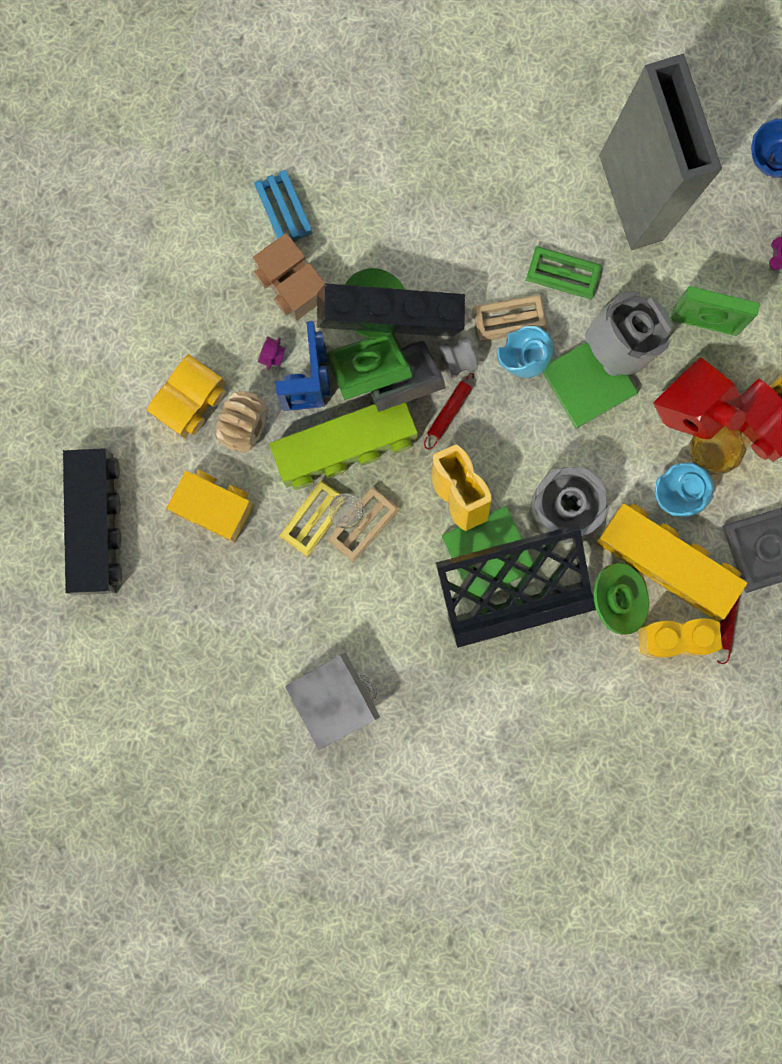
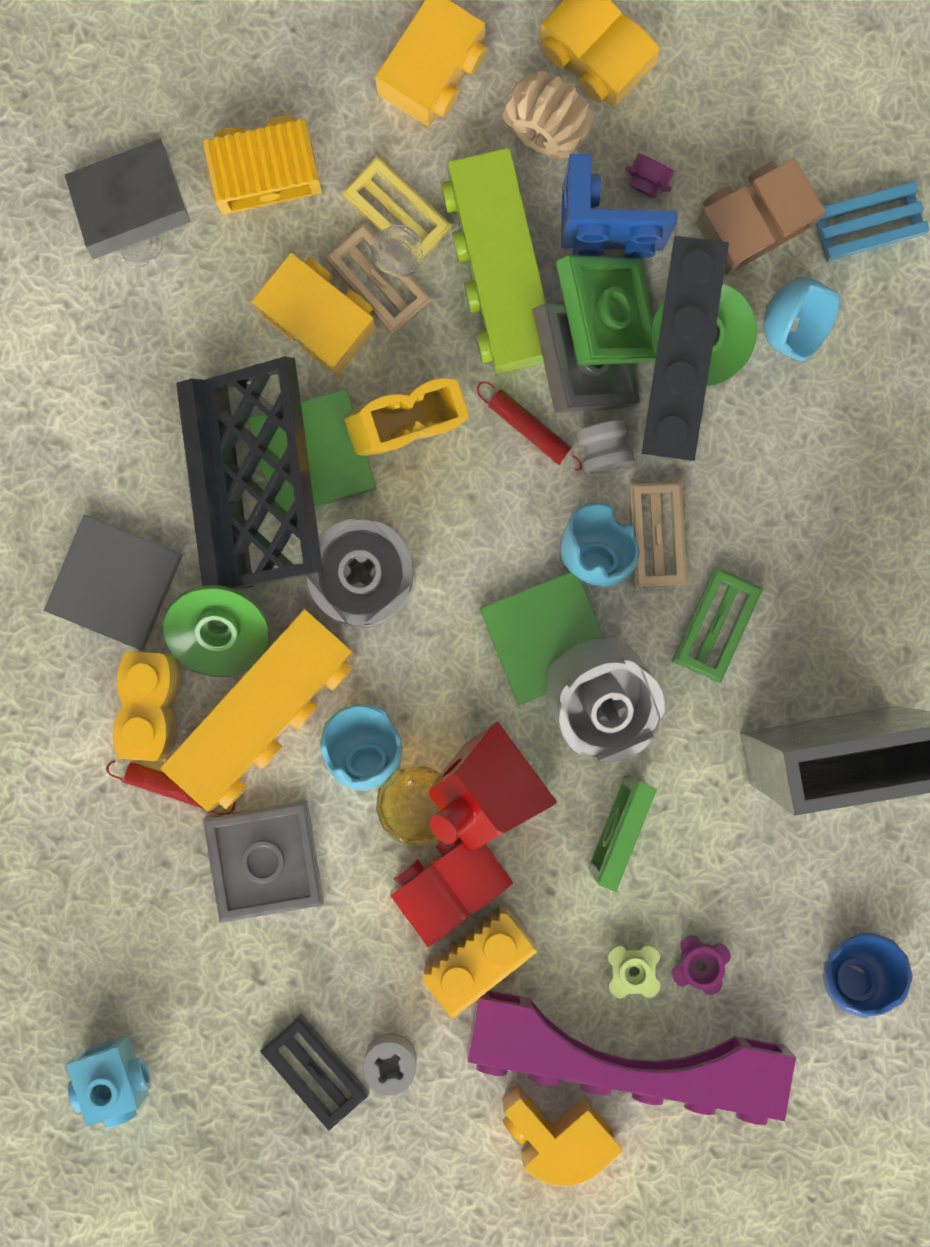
camera: 90 degrees right, 5 degrees up
none -> dark grey tile [44,515,183,650]
none -> yellow brick [203,116,322,215]
none -> yellow piece [251,253,376,377]
none -> medium azure hair [763,277,840,361]

